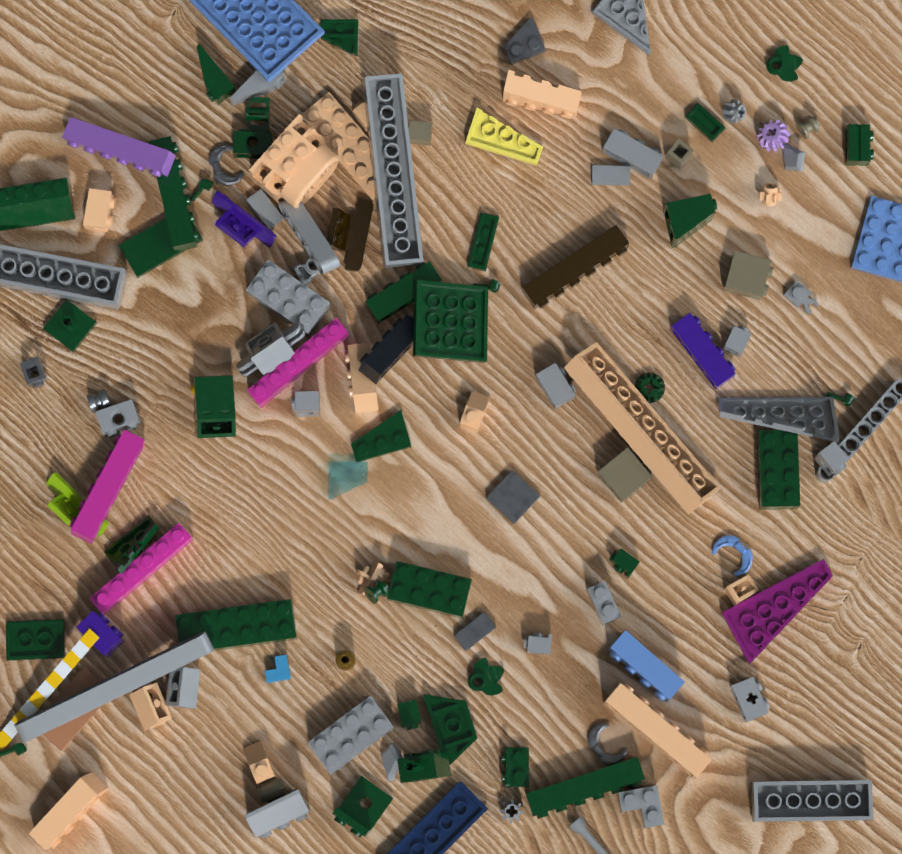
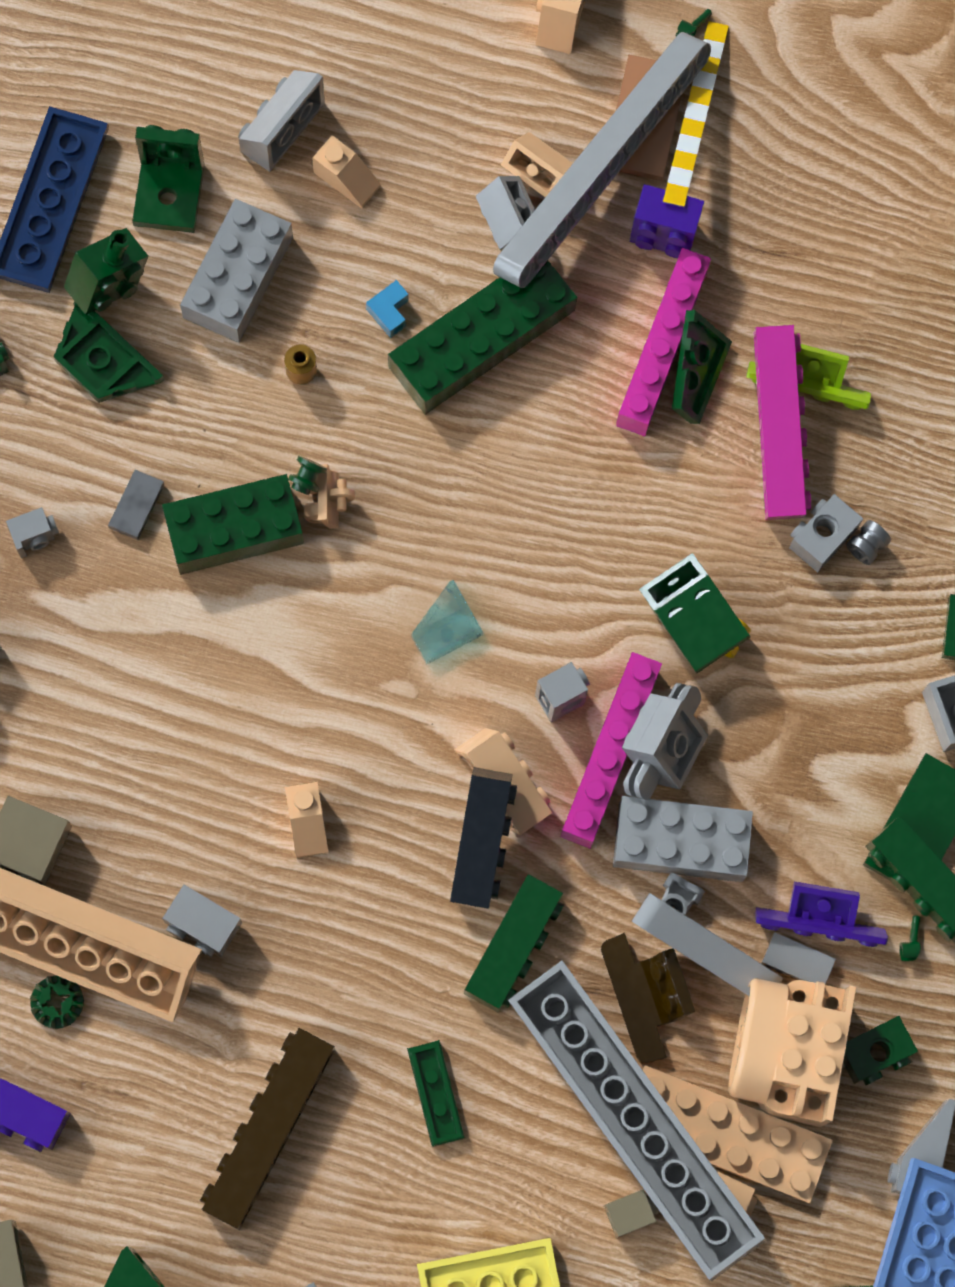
camera: 145 degrees right, 5 degrees down
dark green tile [6,619,66,661] -> none
flat silver piece [209,145,244,186] -> none
dark green piece [245,97,270,131] -> none
dark tan brick [256,777,286,803] -> none
dark green wing [351,410,411,463] -> none
light grey piece [381,743,403,782] -> none
dark green brick [397,700,422,730] -> none
dark green plate [413,280,488,363] -> none
dark green plate [468,658,504,696] -> none
dark green hand [473,279,501,293] -> none
flat silver tile [486,470,540,524] -> none

